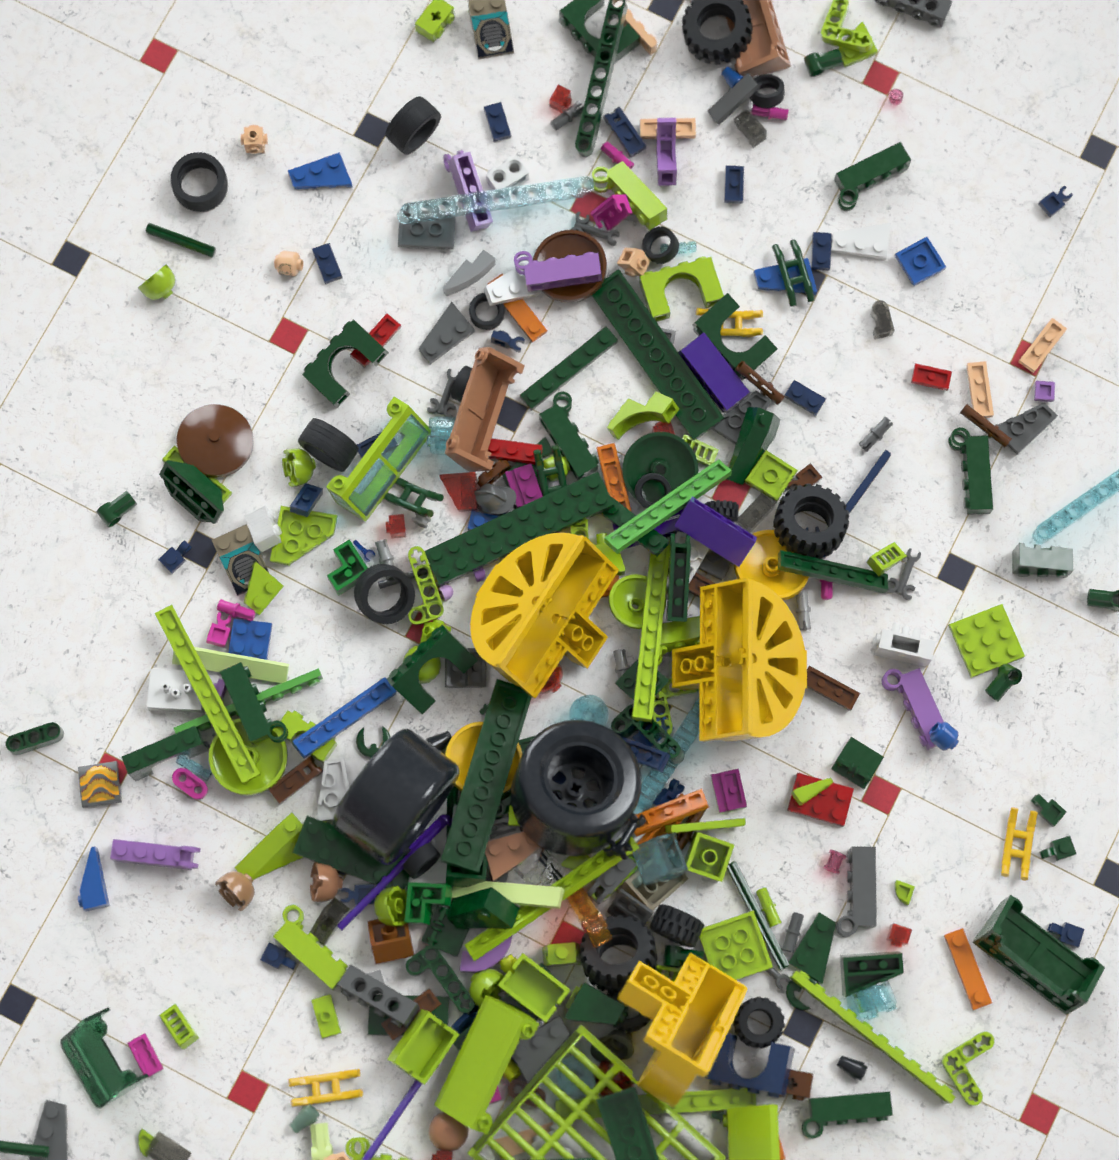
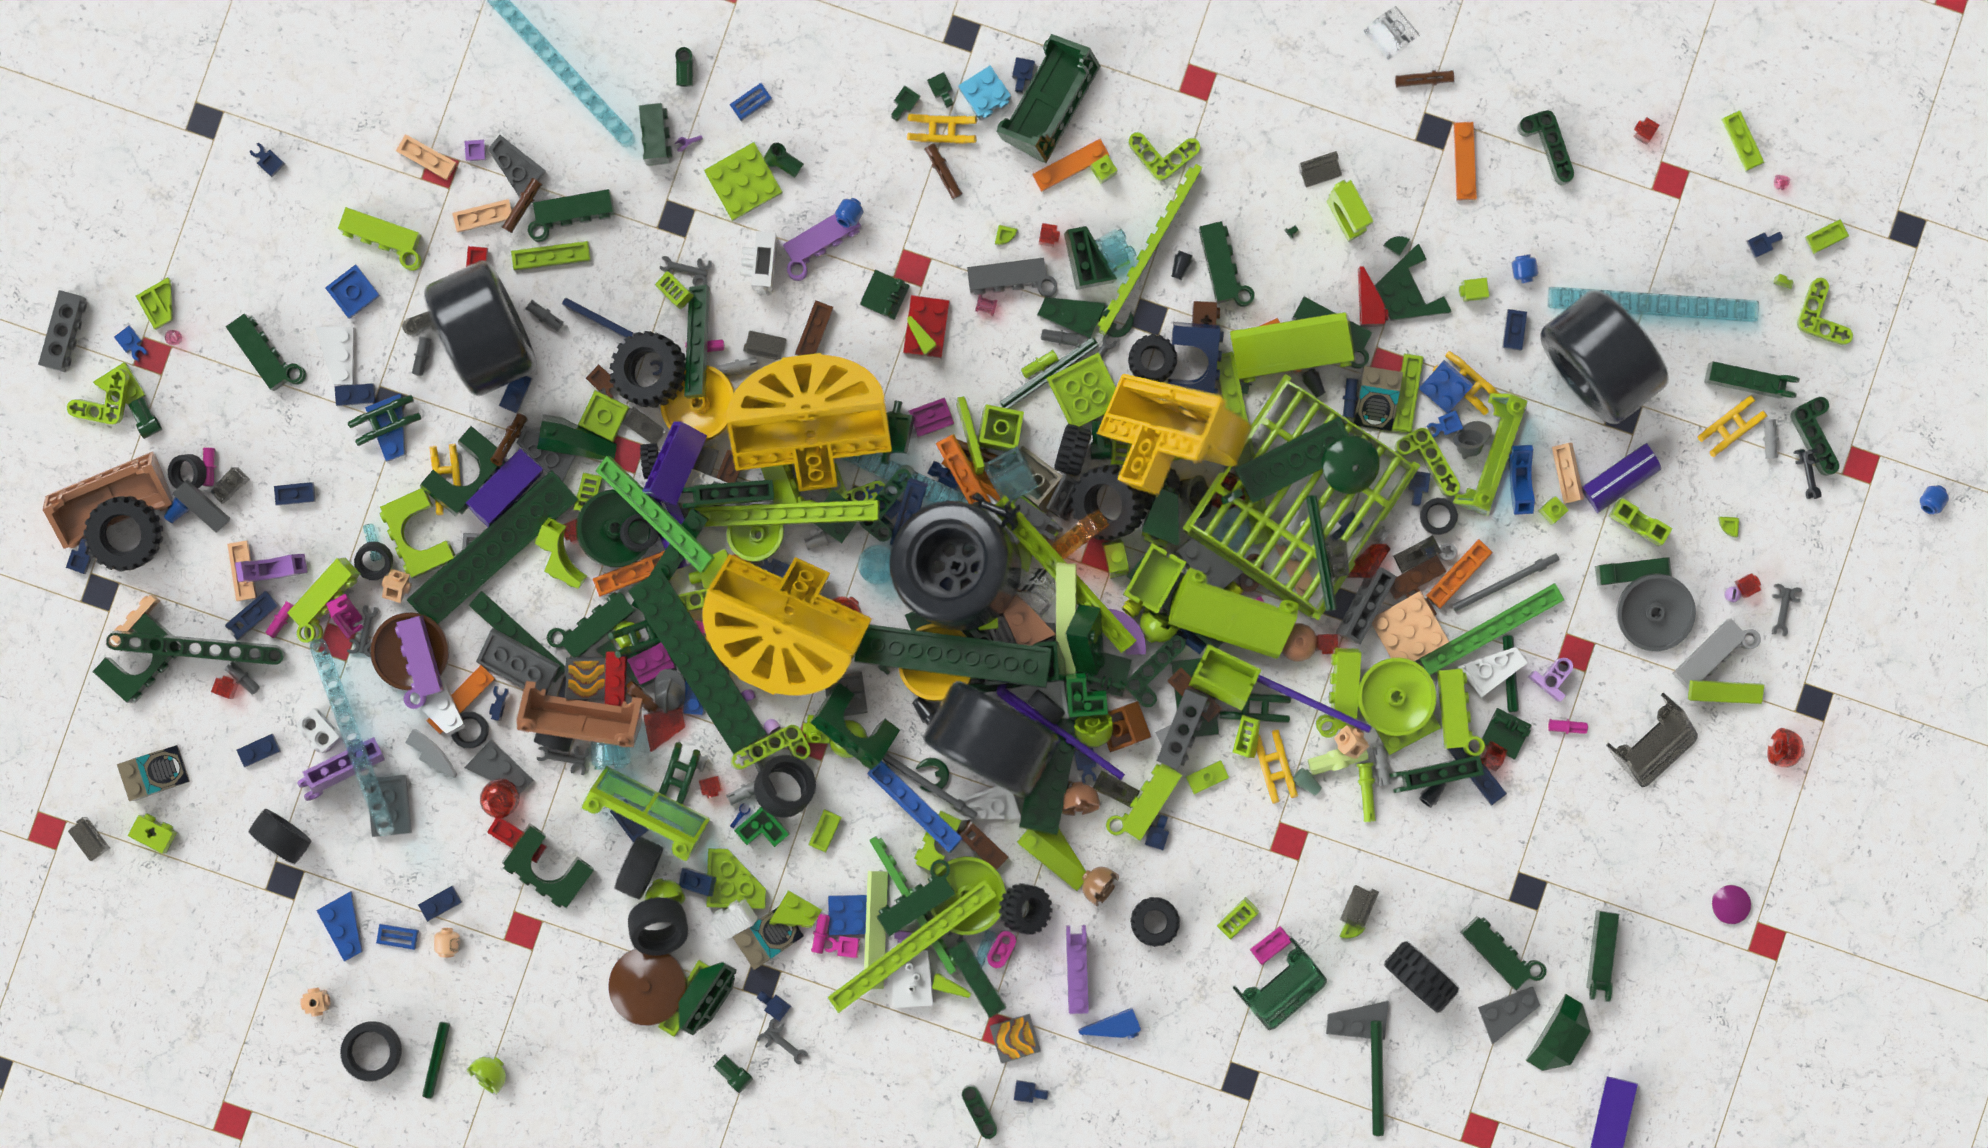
camera: 95 degrees left, 10 degrees up
none -> blue plate [114,325,148,361]
none -> lime wing [136,277,173,330]
none -> lime hinge [338,207,422,271]
none -> blue tile [376,924,419,950]
none -> dark grey axle [412,337,432,376]
none -> black wheel [424,260,537,396]
none -> dark grey tile [476,628,561,695]
none -> clear red cylinder [479,778,520,819]
none -> lime tile [511,241,591,271]
none -> slope [564,657,606,700]
none -> black tyre [628,897,688,956]
none -> medium lavender hand [675,135,703,152]
none -> blue tile [729,83,772,121]
none -> clear smoke panel [743,331,787,361]
none -> dark blue plate [755,558,790,578]
none -> dark grey bar [757,1018,808,1065]
none -> lime plate [808,809,842,853]
none -> dark green plate [881,400,915,465]
none -> dark grey bar [882,753,978,819]
none -> reddish brown pin [924,143,963,200]
none -> lime slope [932,973,971,998]
none -> medium azure plate [958,65,1011,119]
none -> black tyre [999,883,1053,935]
none -> dark blue plate [1013,1080,1048,1103]
none -> lime brick [1090,154,1118,184]
none -> black tyre [1130,897,1180,947]
none -> dark green piece [1219,693,1291,723]
none -> dark green tile [1221,489,1243,505]
none -> lime slope [1232,715,1261,758]

